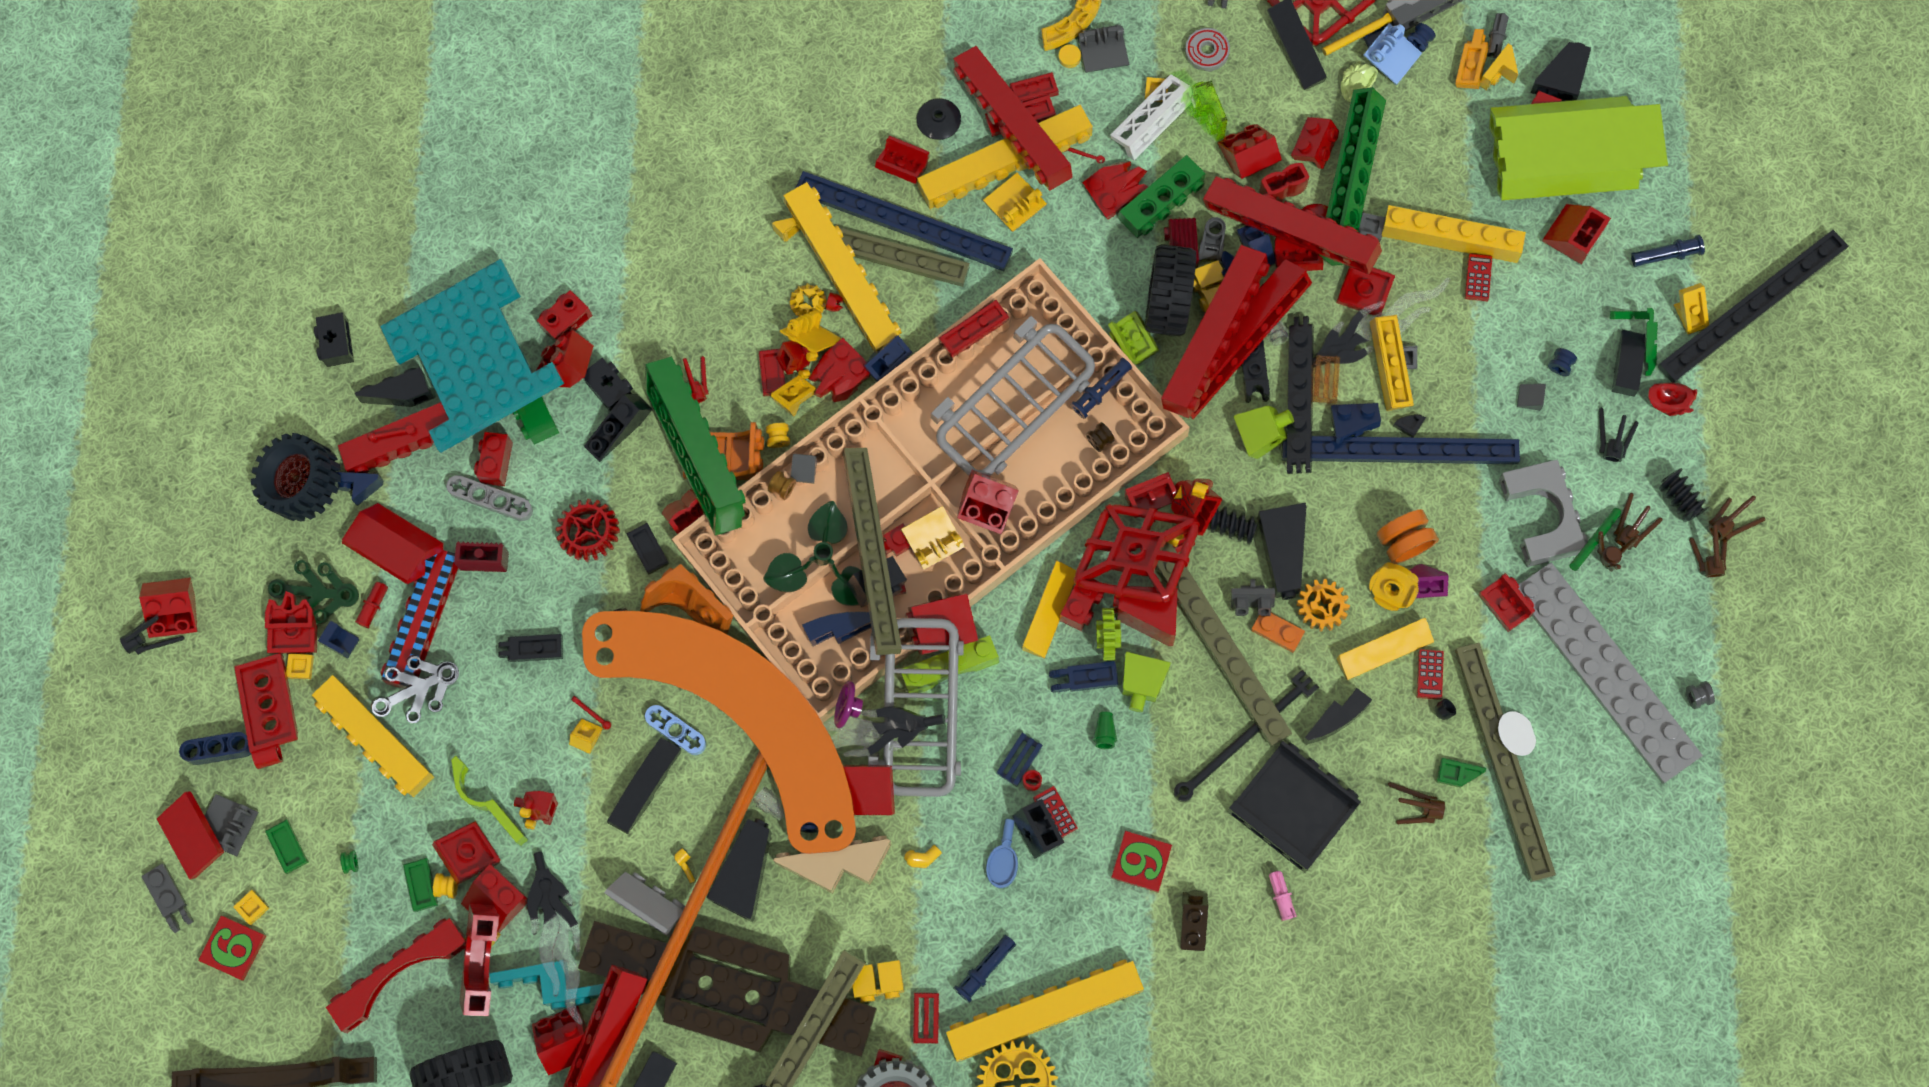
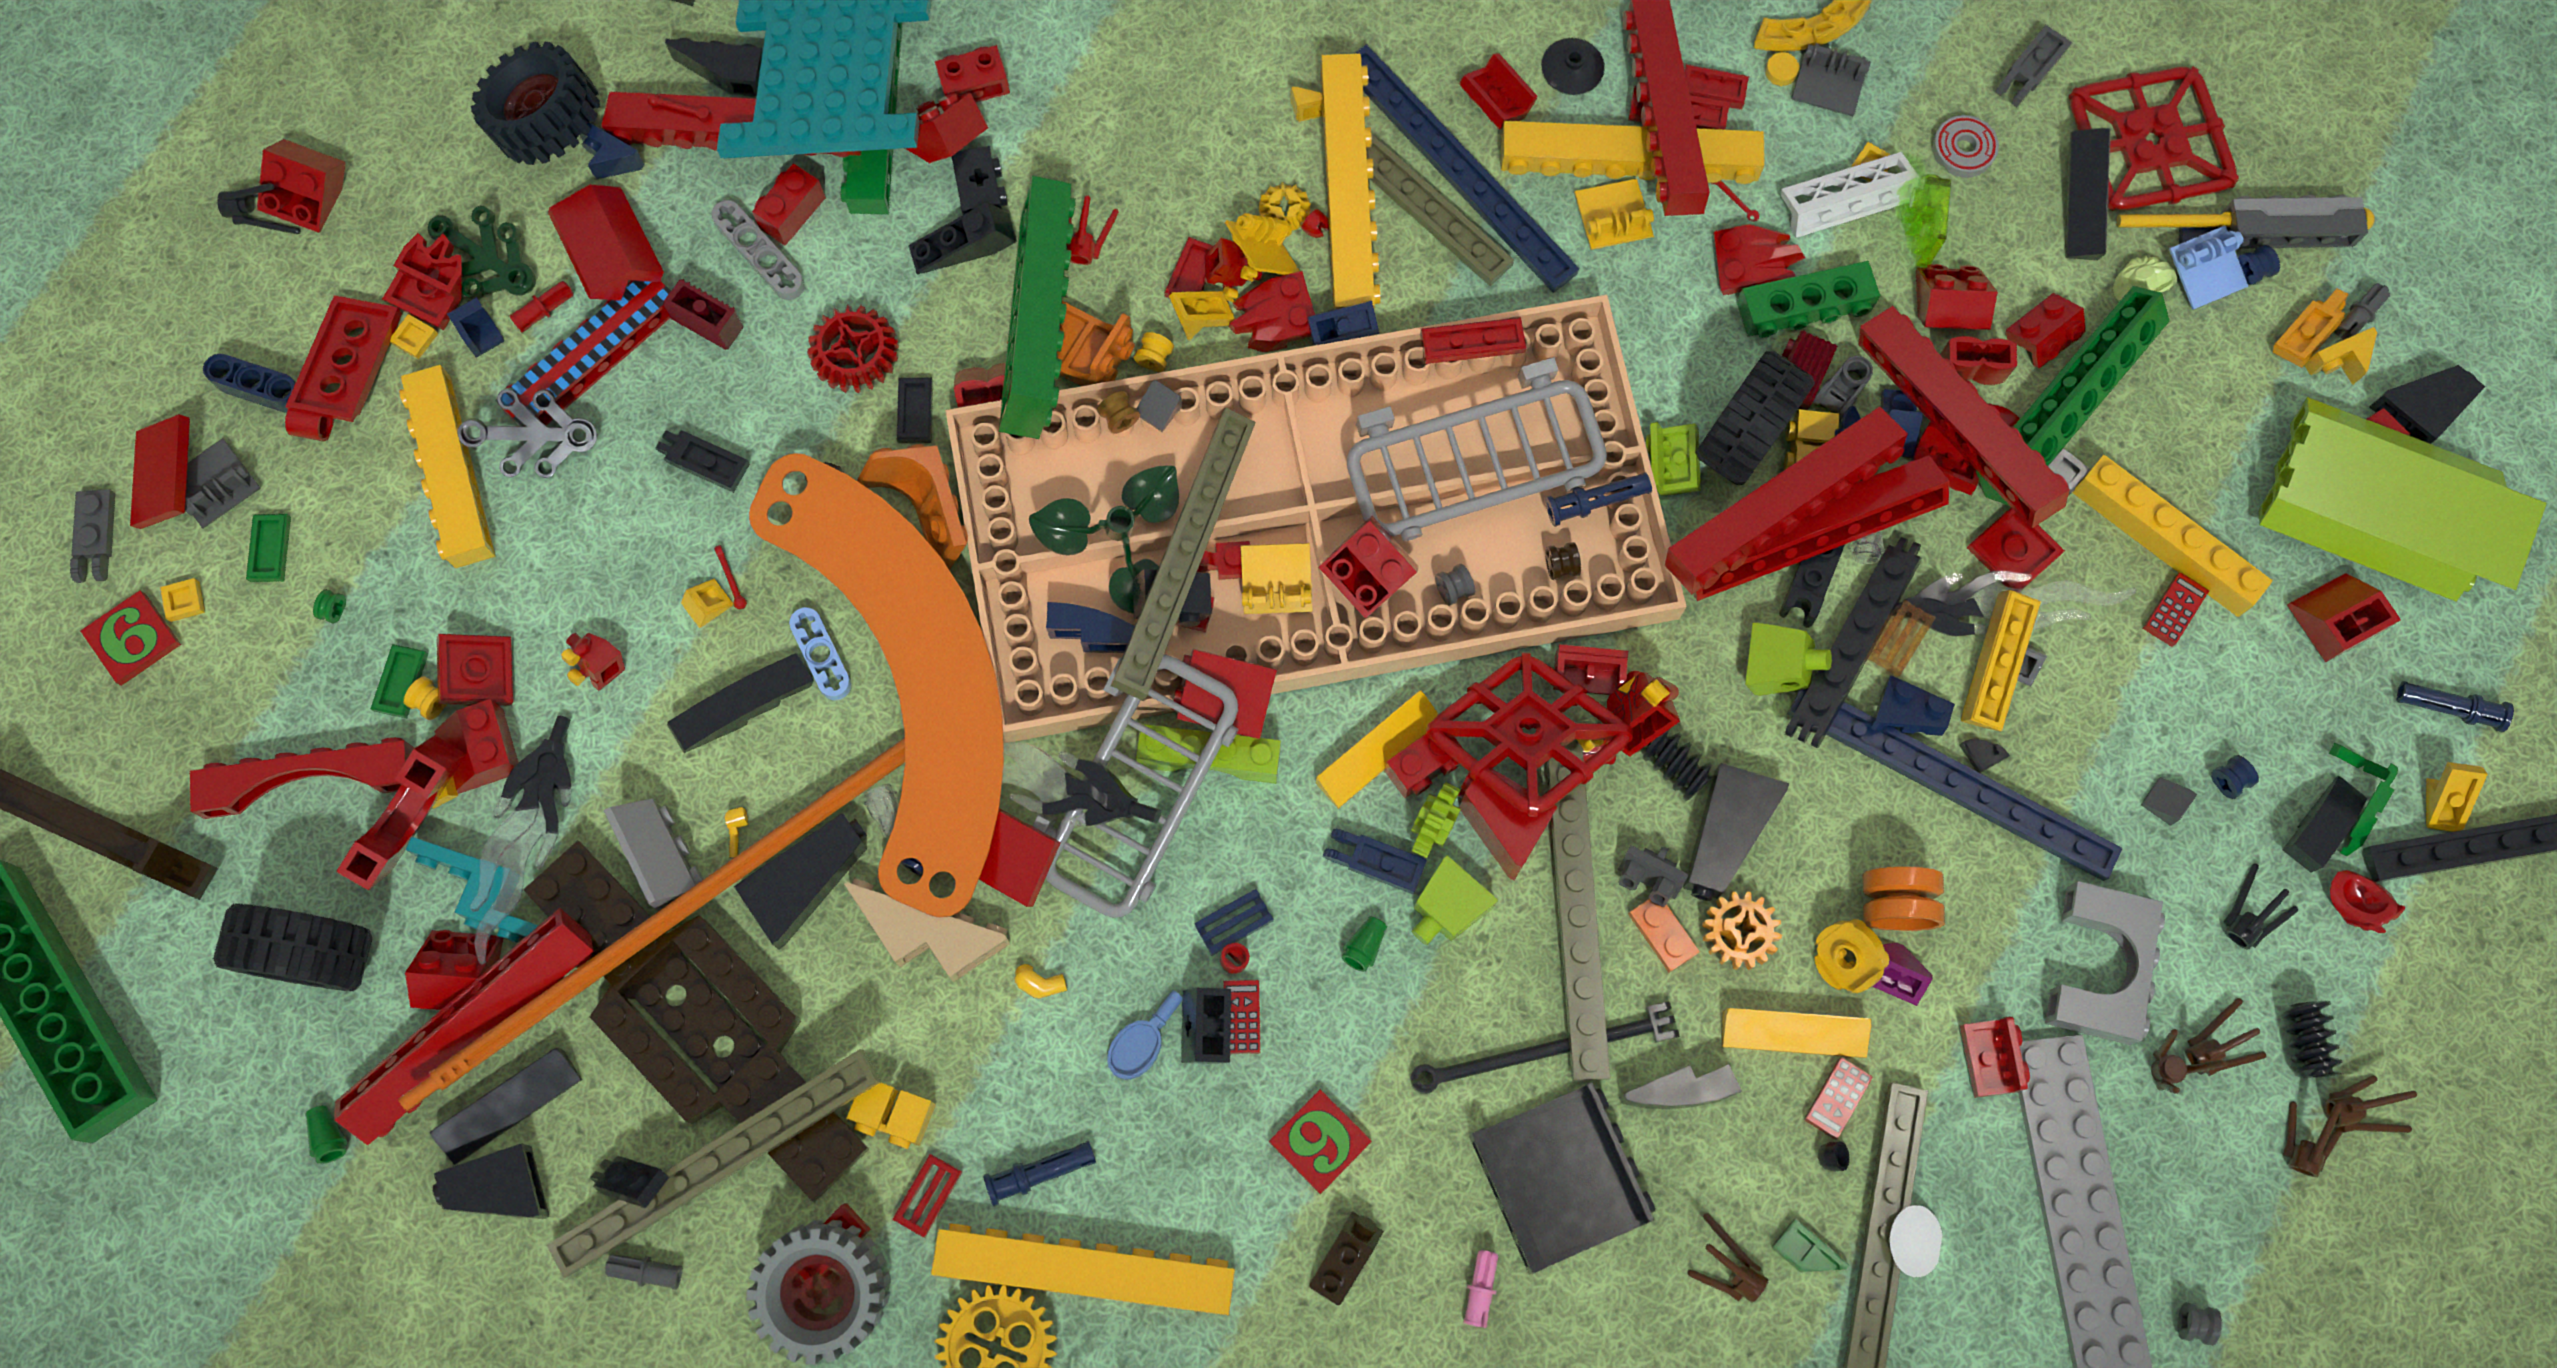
camera: 20 degrees right, 0 degrees up
lime piece [451,756,528,846] -> none
magenta piece [834,681,863,728] -> none
green bar [1569,508,1622,571] -> none
none -> dark grey wheel [1435,563,1476,606]

